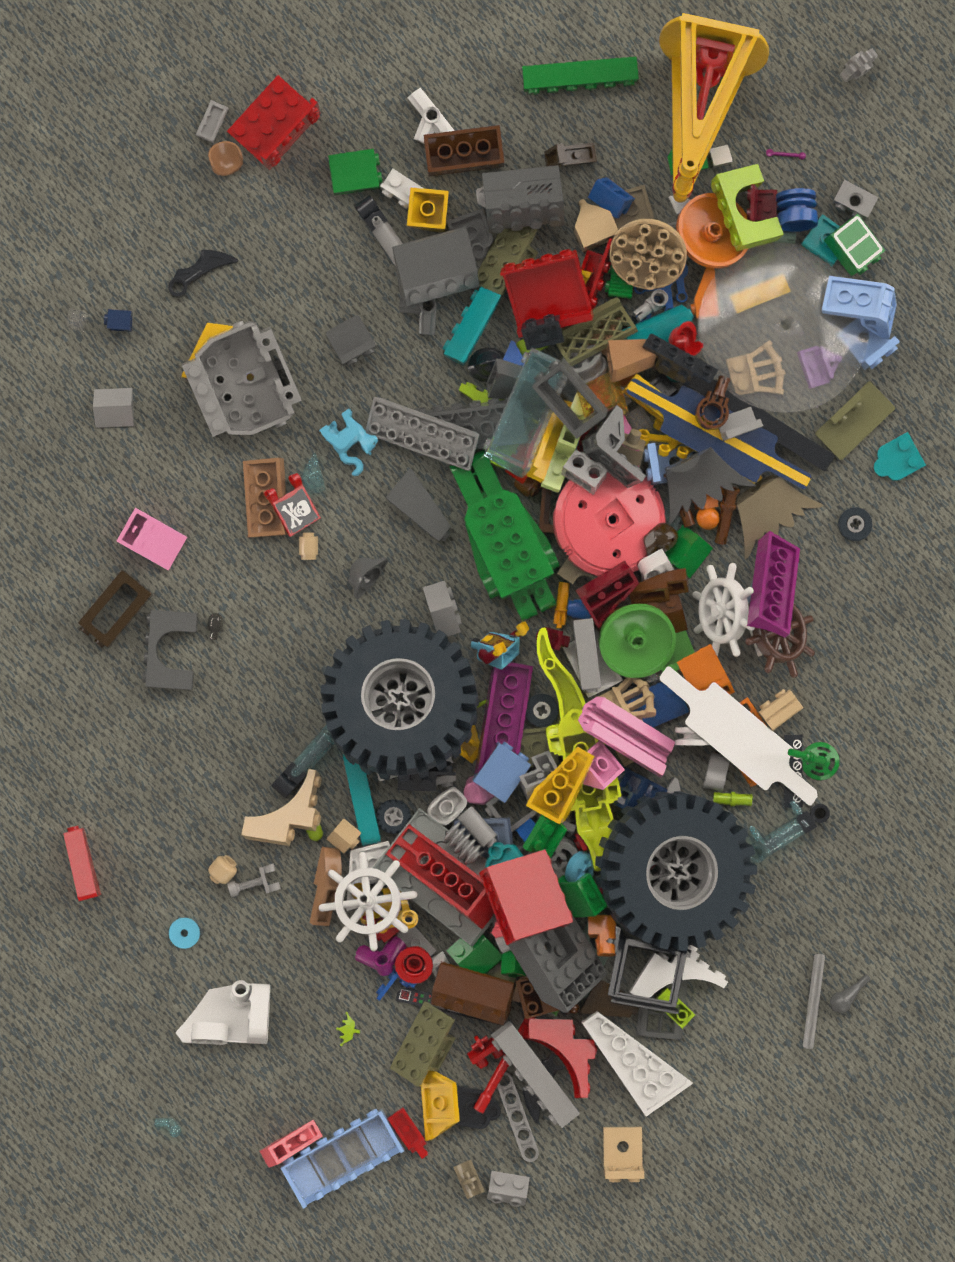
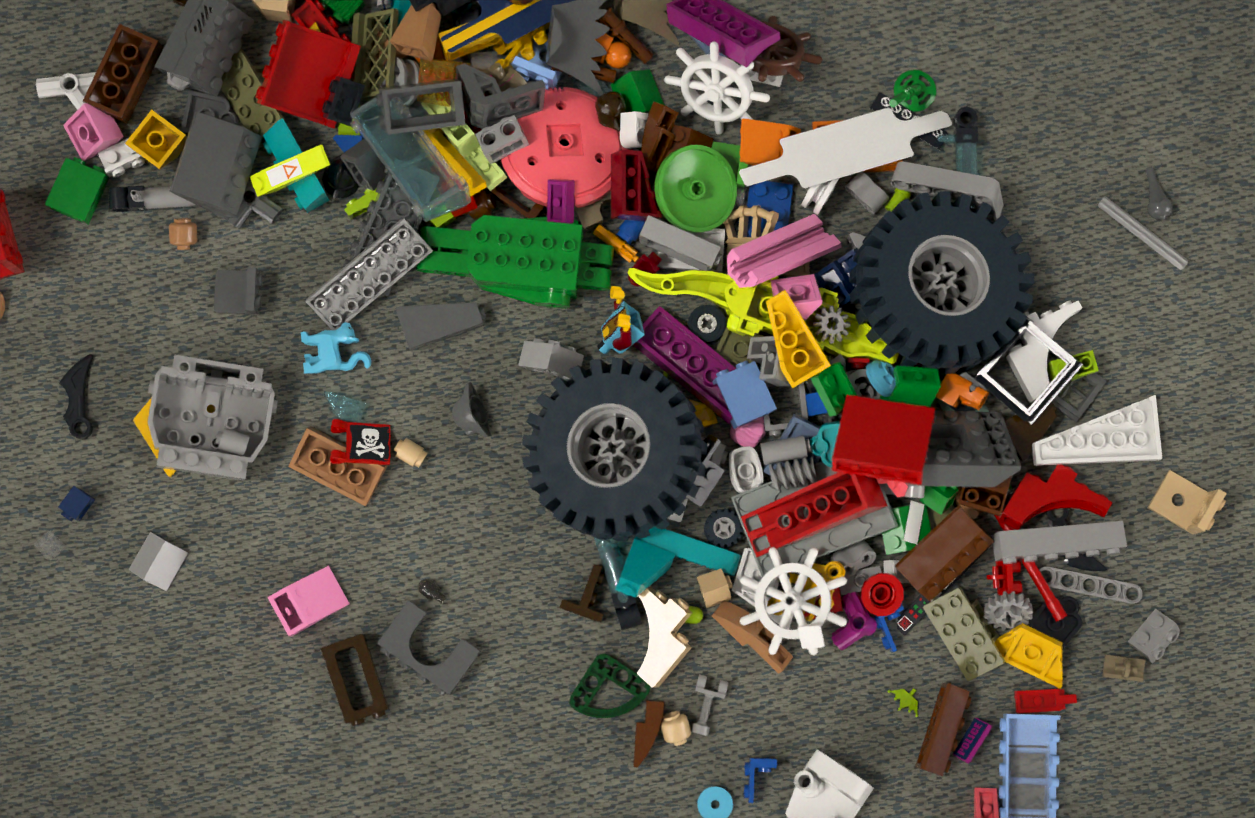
camera: 60 degrees left, 5 degrees down
tan brick [758,689,803,731] -> none
none -> bright pink slope [63,103,124,162]
none -> medium nougat head [169,218,197,250]
none -> light grey brick [215,428,250,456]
none -> neon yellow slope [250,145,330,197]
none -> magenta slope [547,179,575,224]
none -> dark brown bracket [559,564,605,623]
none -> dark green beam [570,654,650,718]
none -> teal slope [615,538,675,598]
none -> reddish brown slope [633,701,664,767]
none -> blue bracket [744,758,777,803]
none -> white slope [798,622,825,649]
none -> light grey gear [813,306,851,344]
none -> light grey axle [830,540,876,578]
none -> light grey beam [891,161,1004,222]
none -> white sticker [904,501,924,544]
none -> reddish brown slope [915,683,971,776]
none -> slope [953,718,992,763]
none -> light grey gear [984,591,1033,631]

